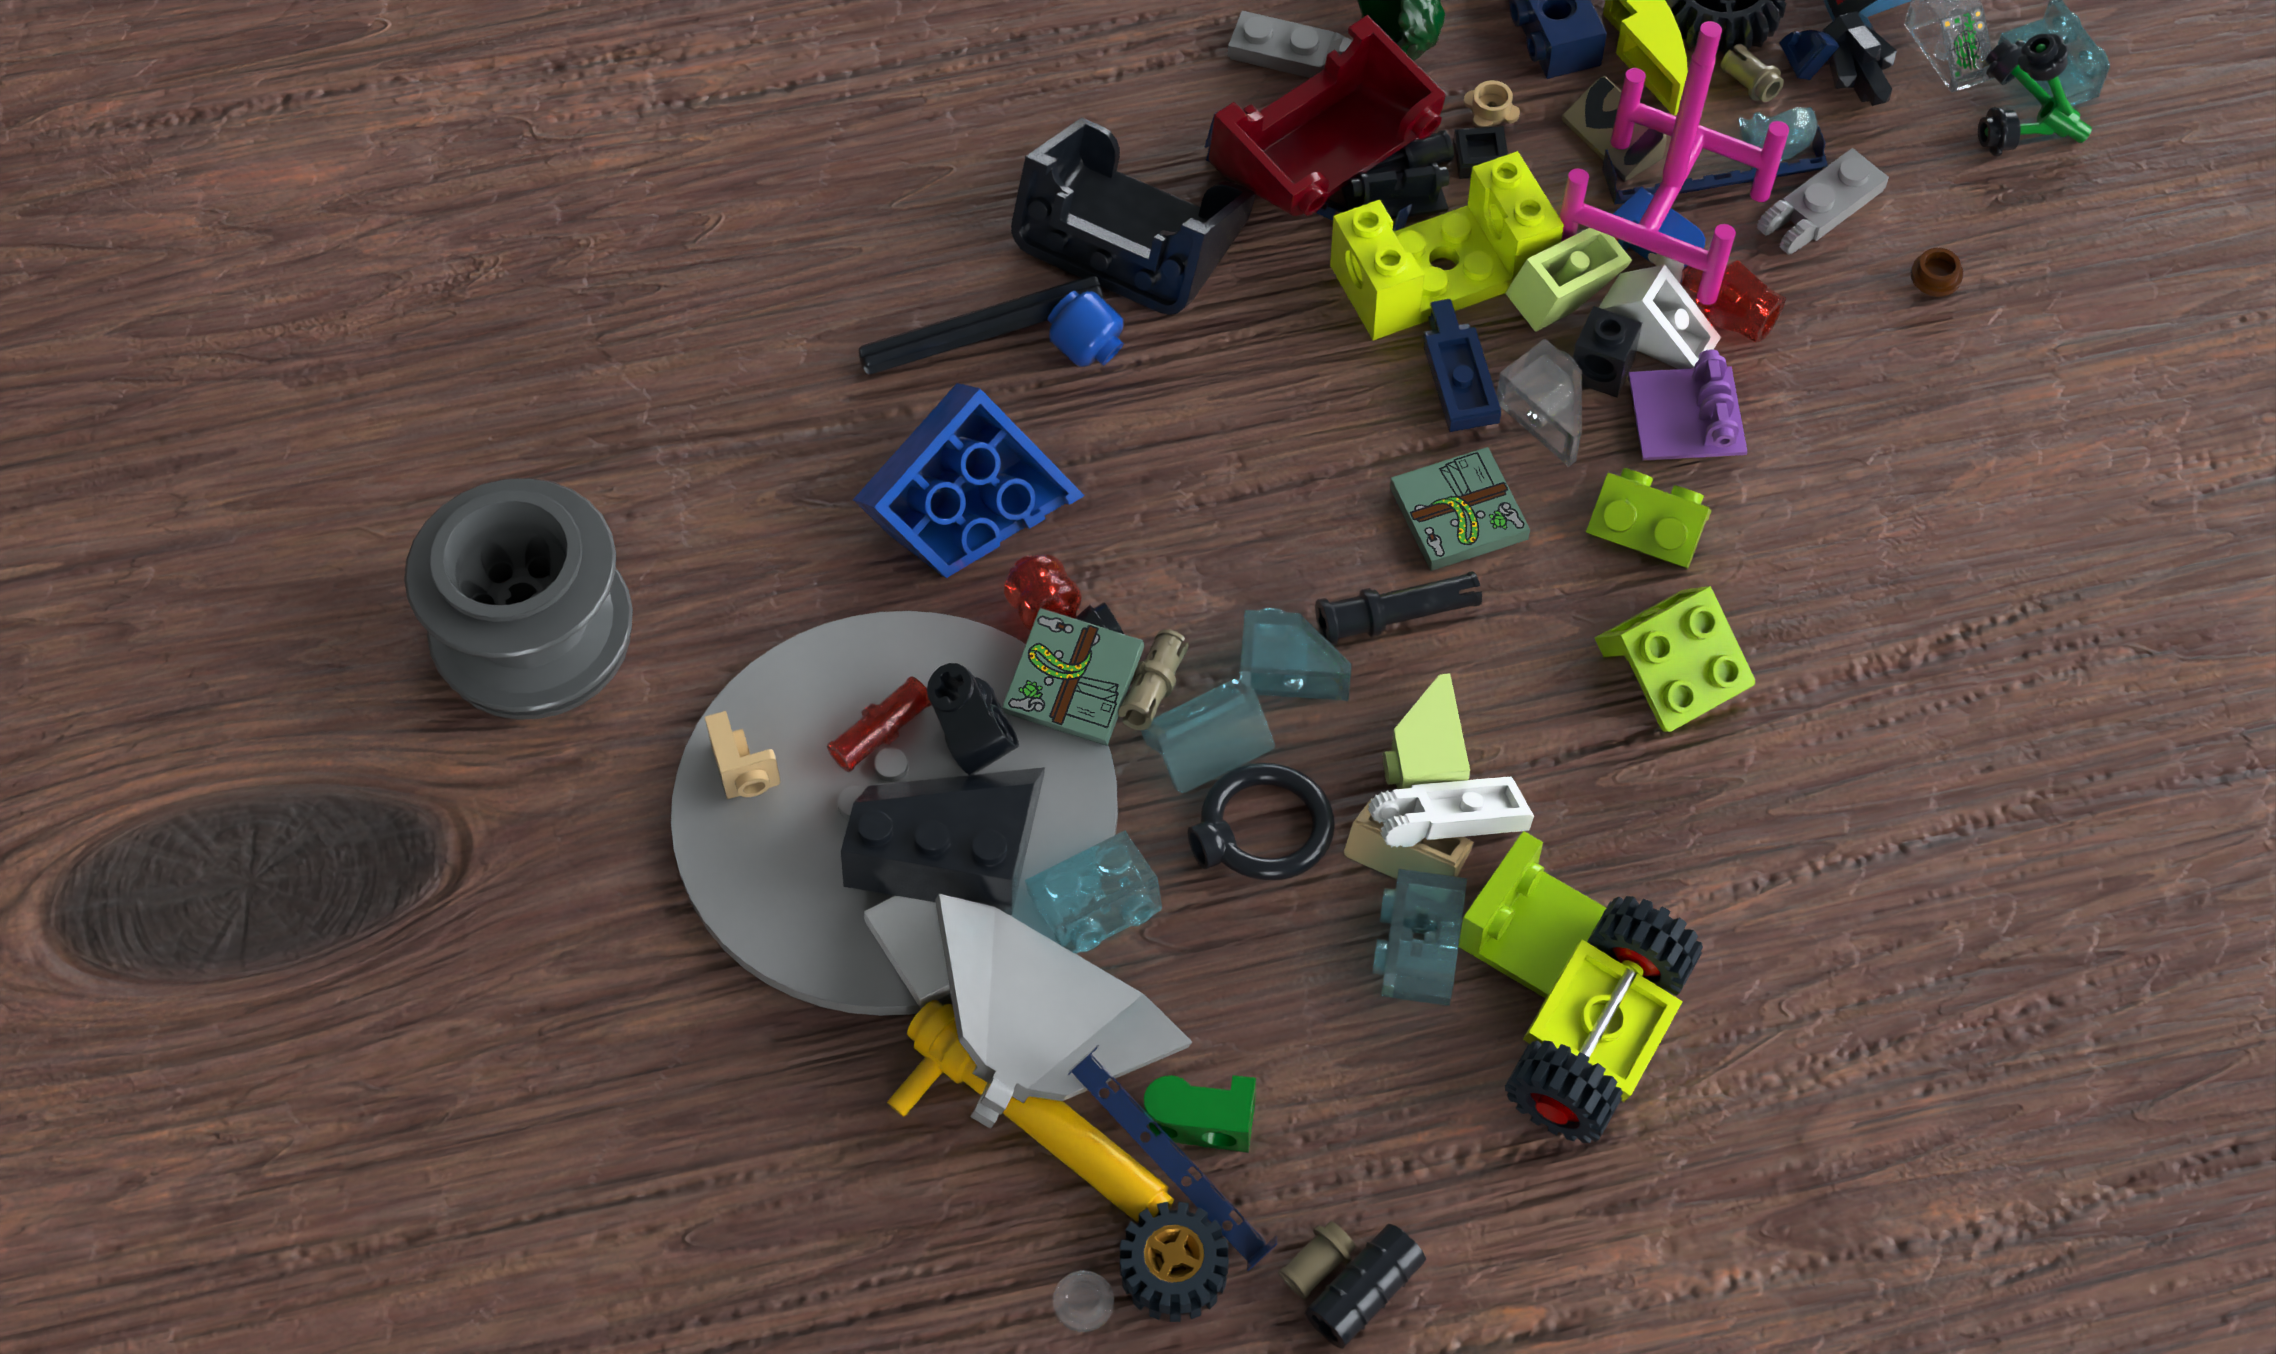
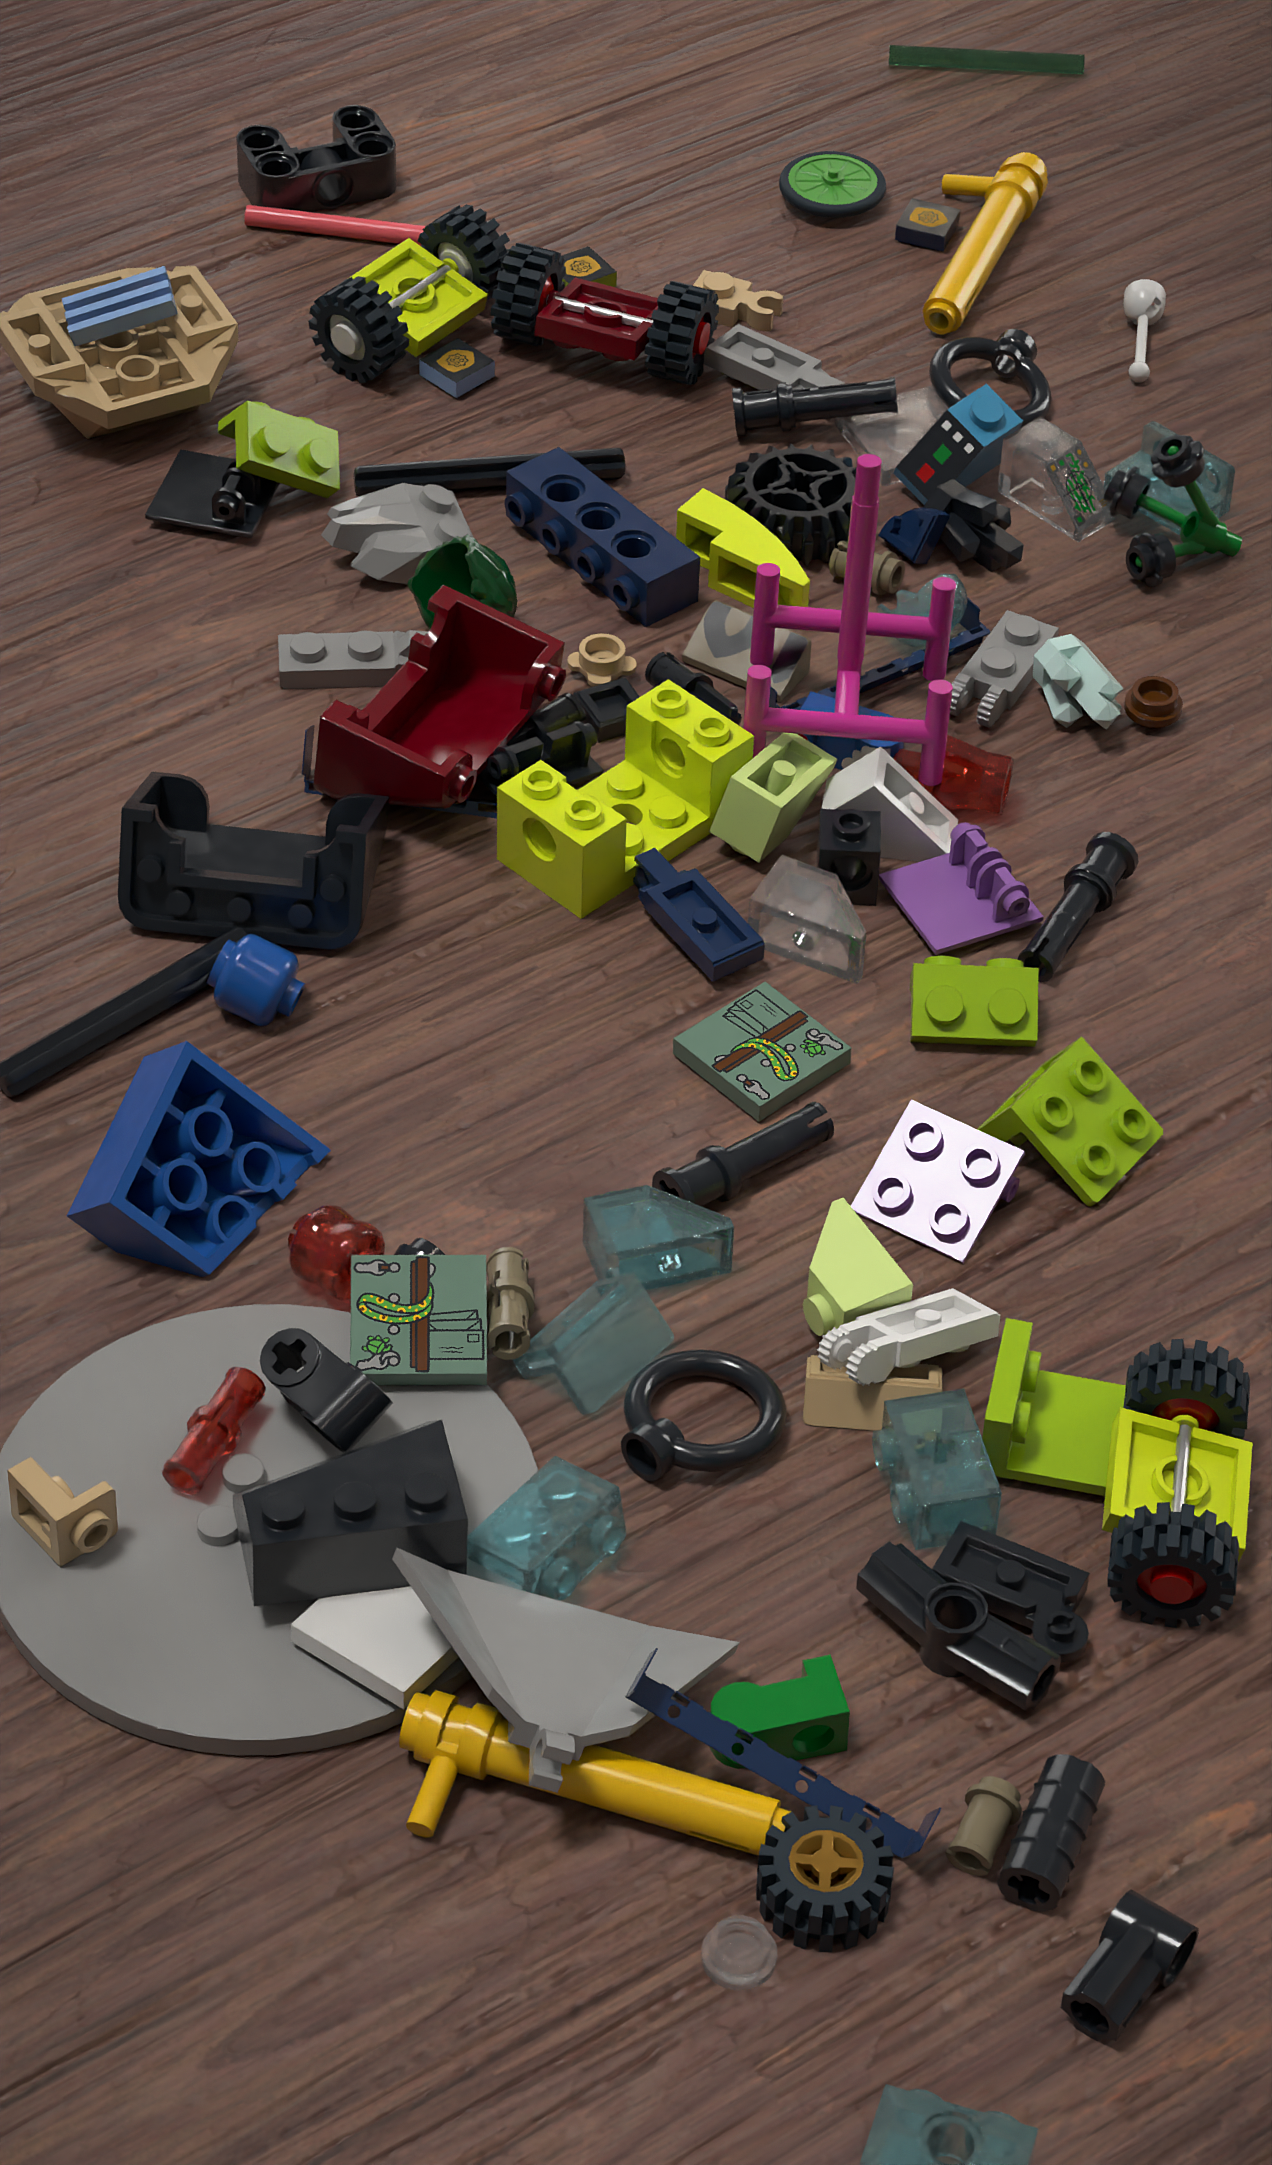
camera: 25 degrees left, 15 degrees down
none -> black axle [645,652,742,725]
none -> hinge [851,1100,1025,1264]
none -> black piece [856,1541,1061,1710]
none -> black hinge [932,1521,1090,1663]
none -> black pin [1017,832,1139,982]
none -> light aqua rock [1033,634,1124,729]

